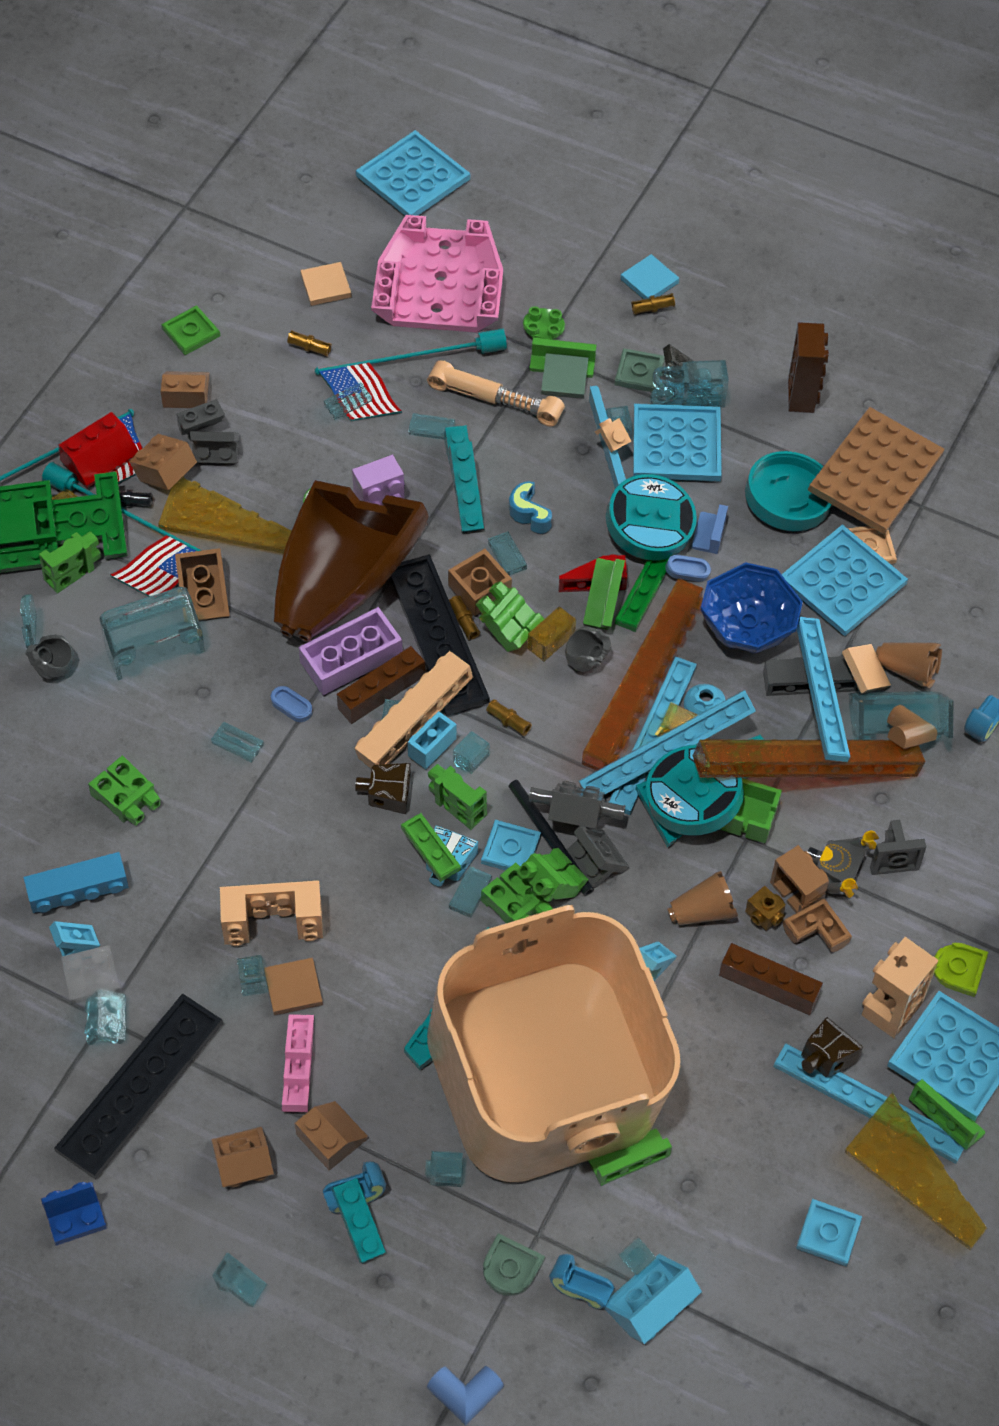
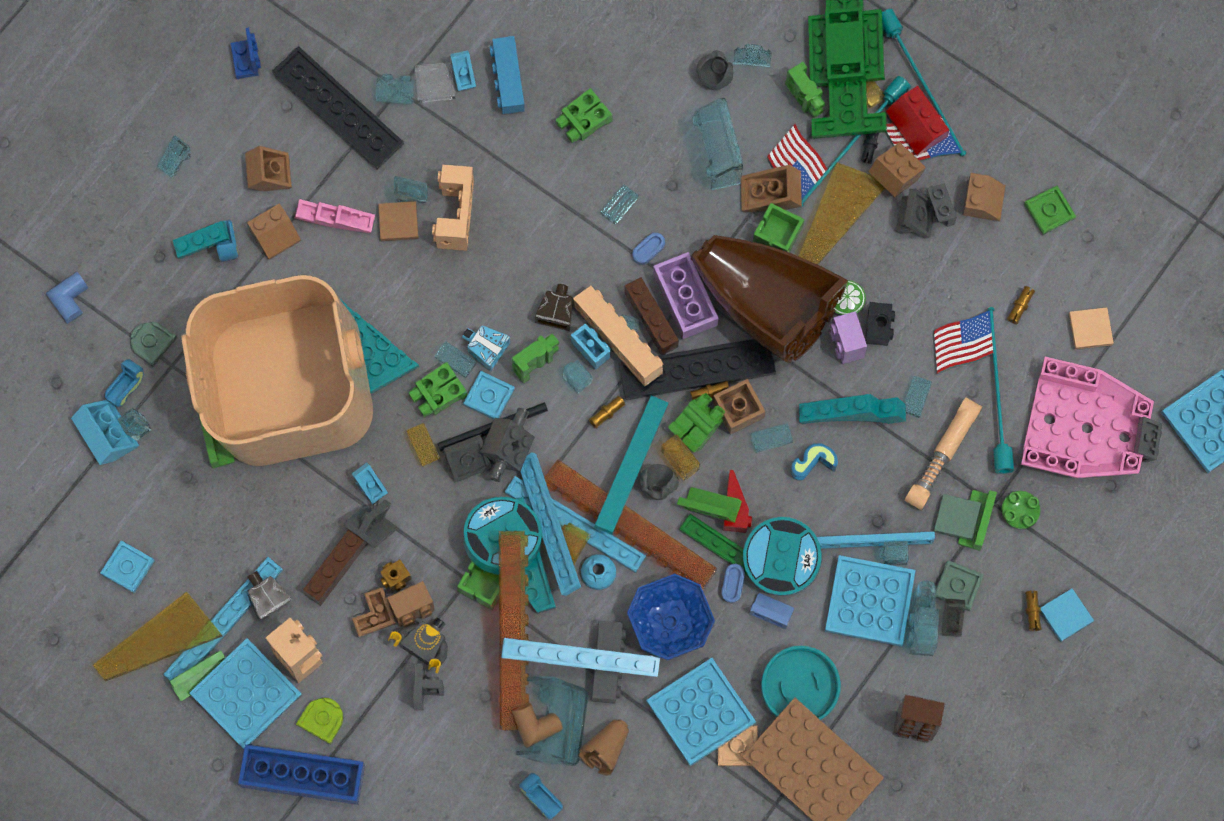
camera: 100 degrees right, 15 degrees up
clear light blue tile [324,382,372,420] -> none
bright green tile [401,813,461,882] -> none
bright green hips [517,848,589,902] -> none
light nougat bracket [594,418,631,452] -> none
medium nougat cone [667,871,738,925] -> none
light nougat tile [842,644,891,693] -> none
none -> dark grey bracket [344,499,397,548]
none -> clear yellow slope [406,423,440,467]
none -> teal tile [594,396,669,535]
none -> bright green piece [753,203,804,252]
none -> black brick [865,302,895,346]
none -> dark grey bracket [1134,417,1162,462]

